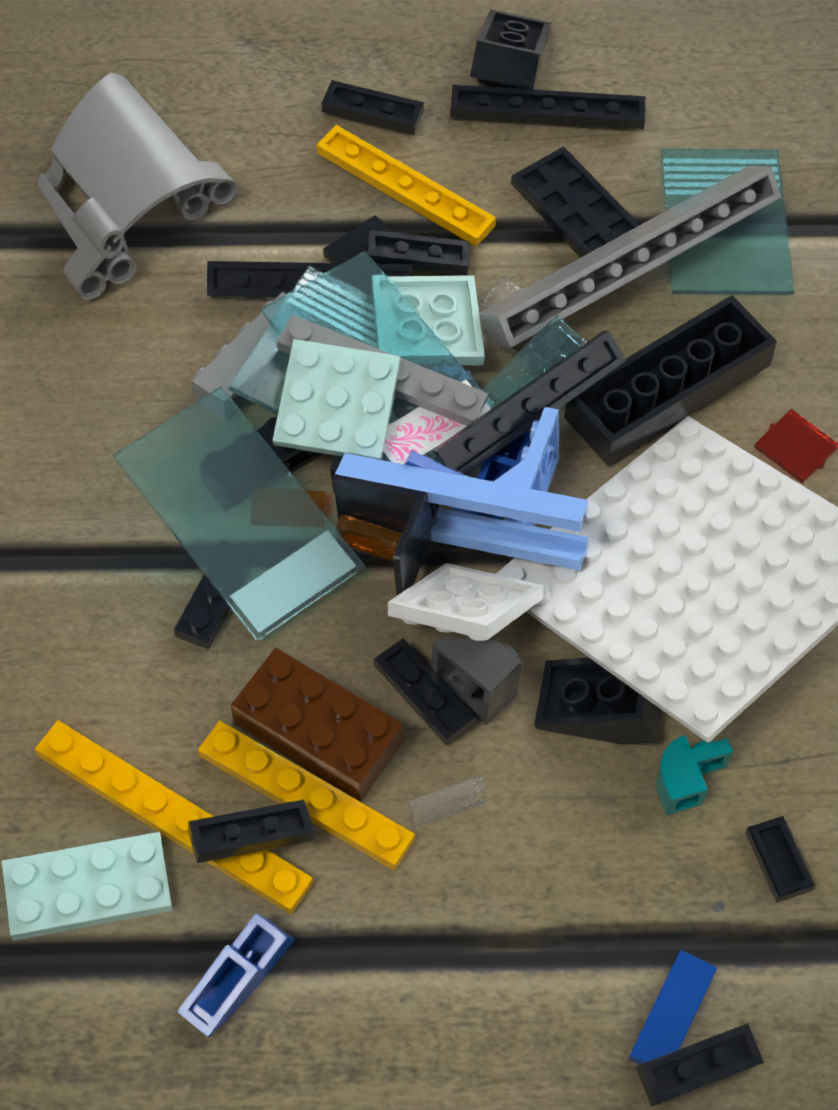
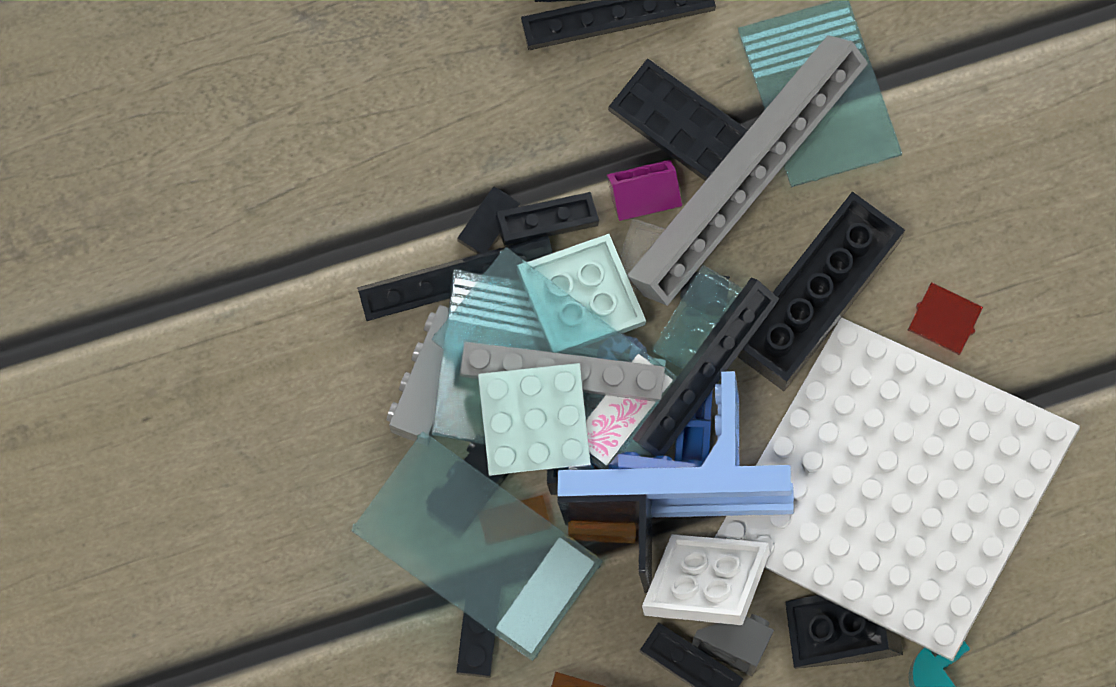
camera: 15 degrees left, 15 degrees up
light grey panel [37,73,238,300] -> none
yellow plate [316,125,496,247] -> none
black plate [322,80,424,135] -> none
none -> magenta brick [607,160,682,221]

